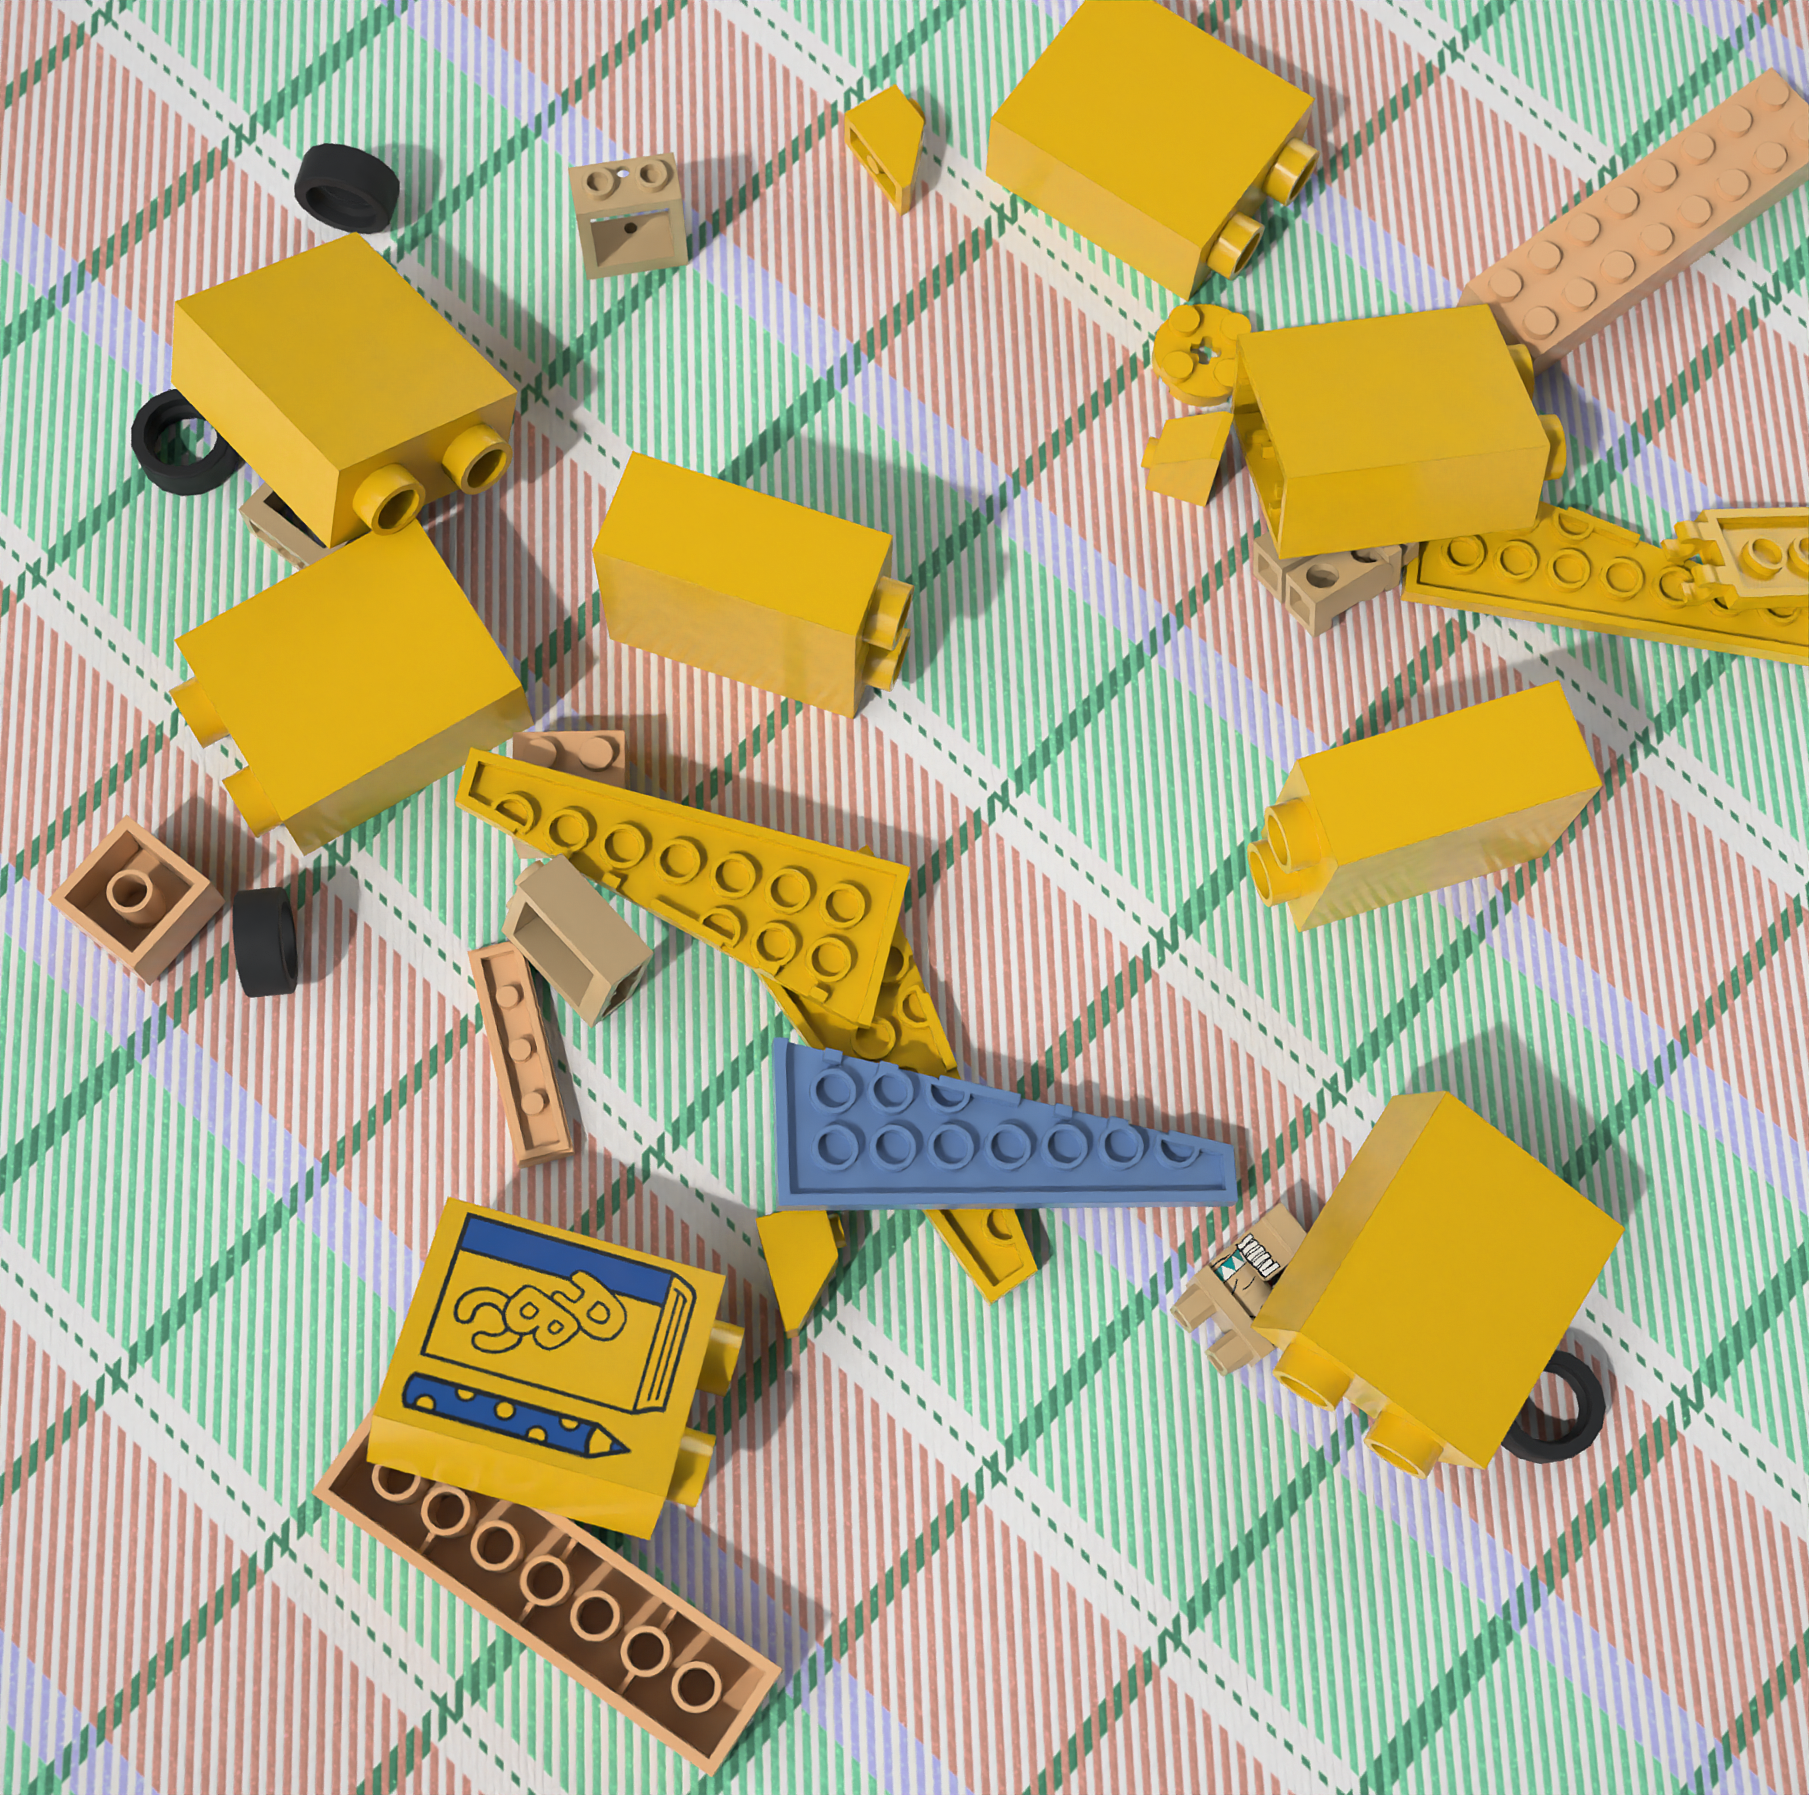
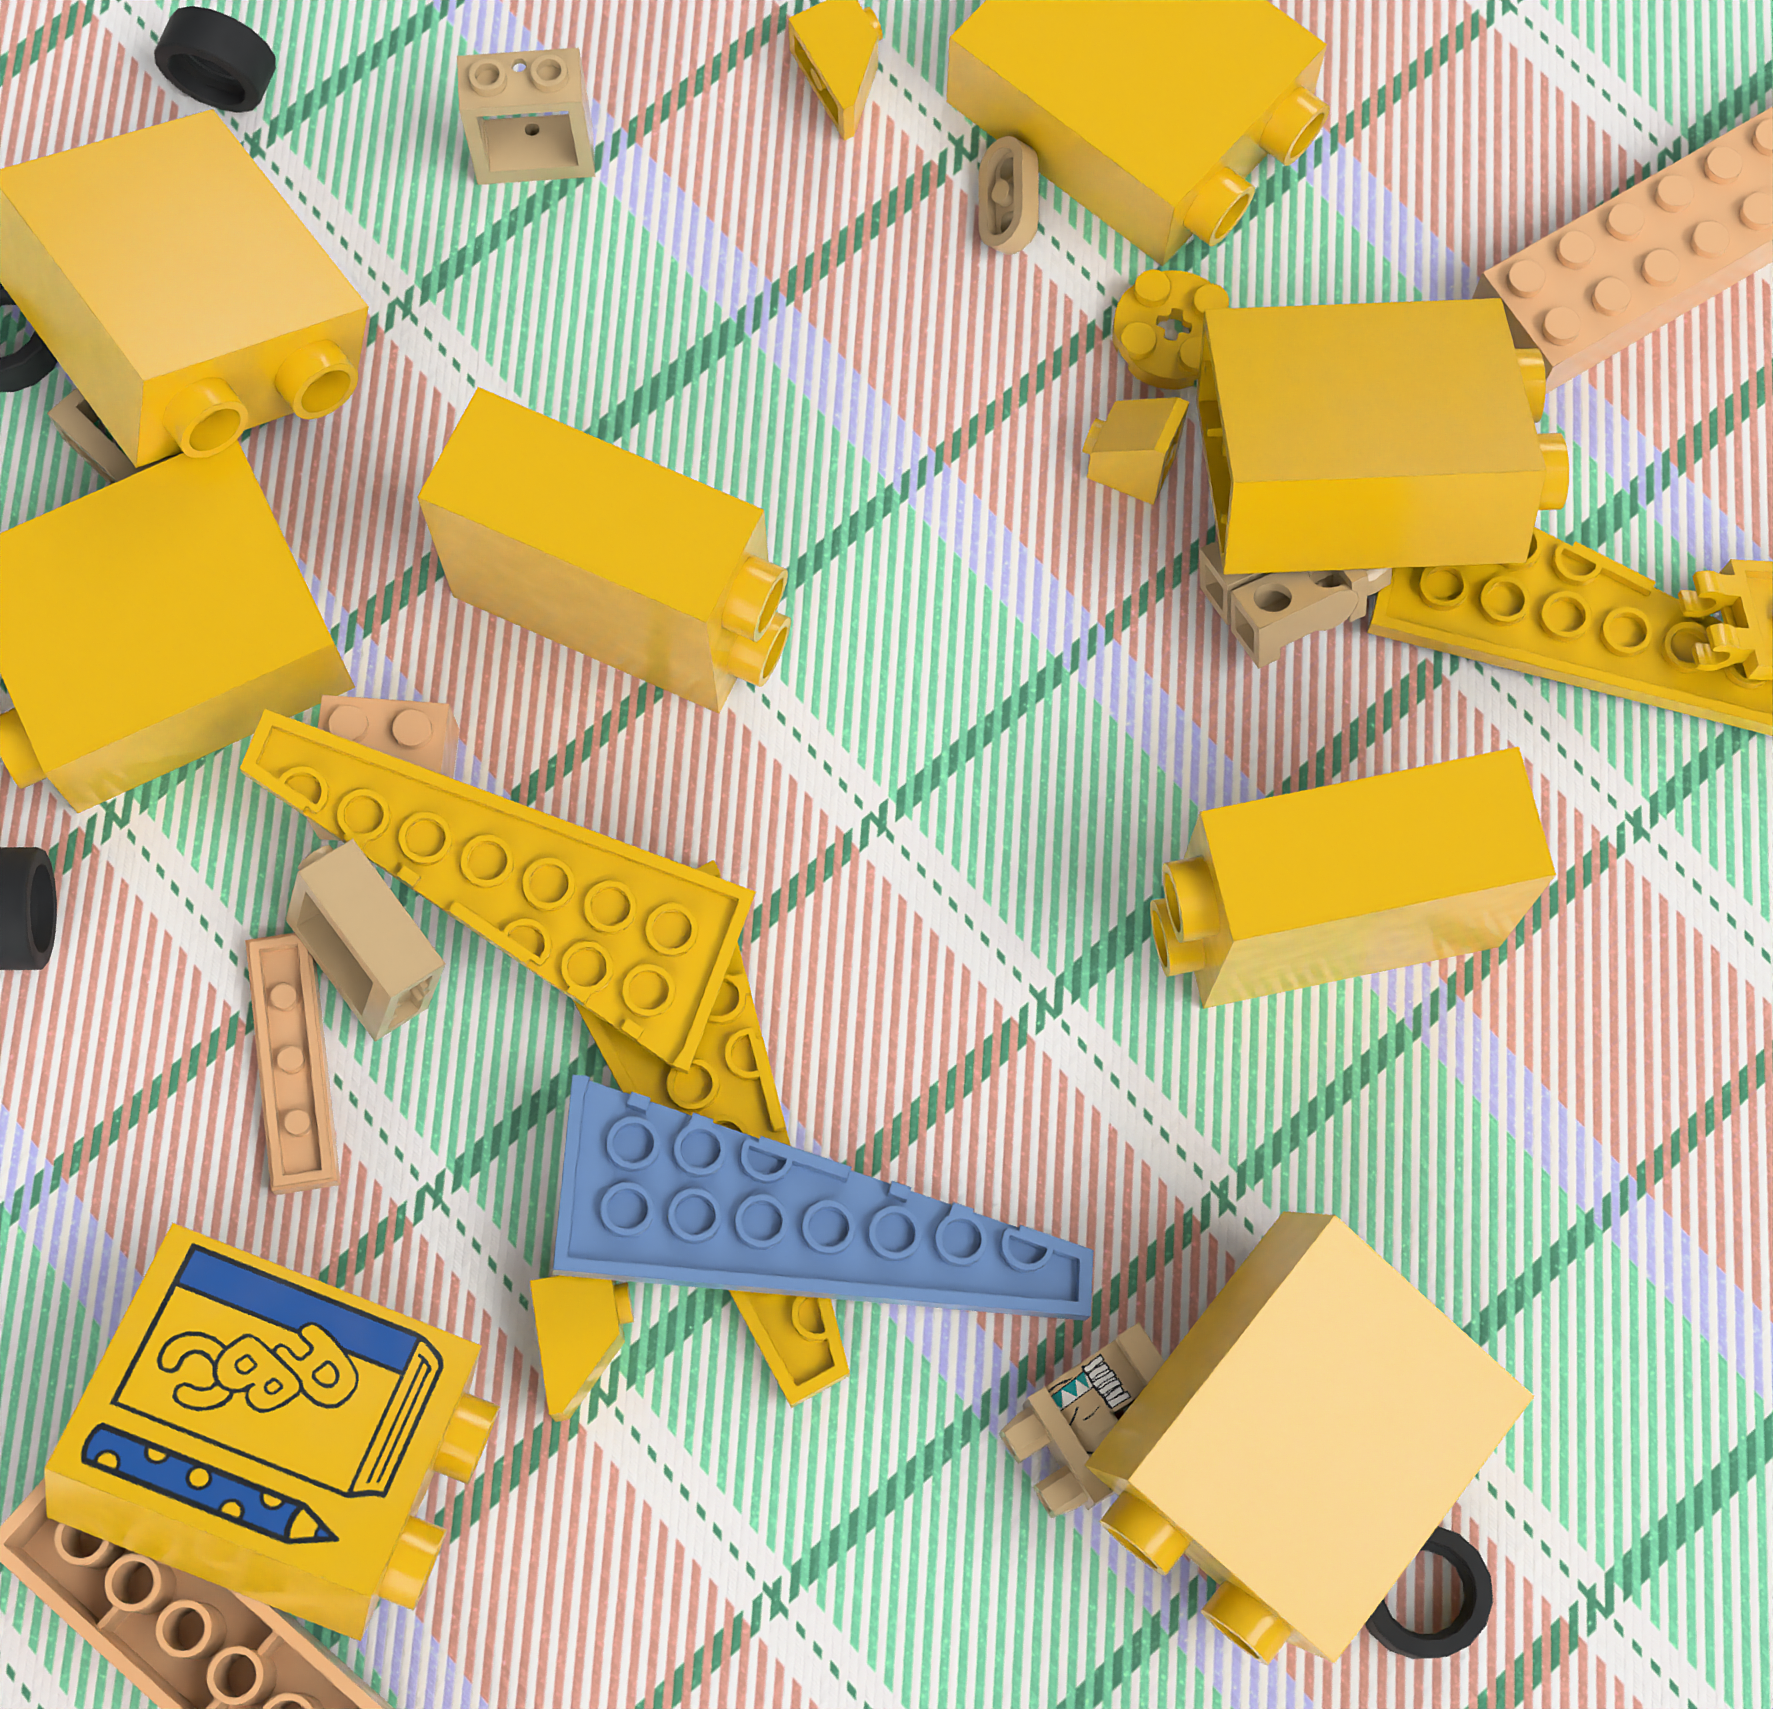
camera: 10 degrees right, 0 degrees up
none -> tan plate [979,136,1039,255]

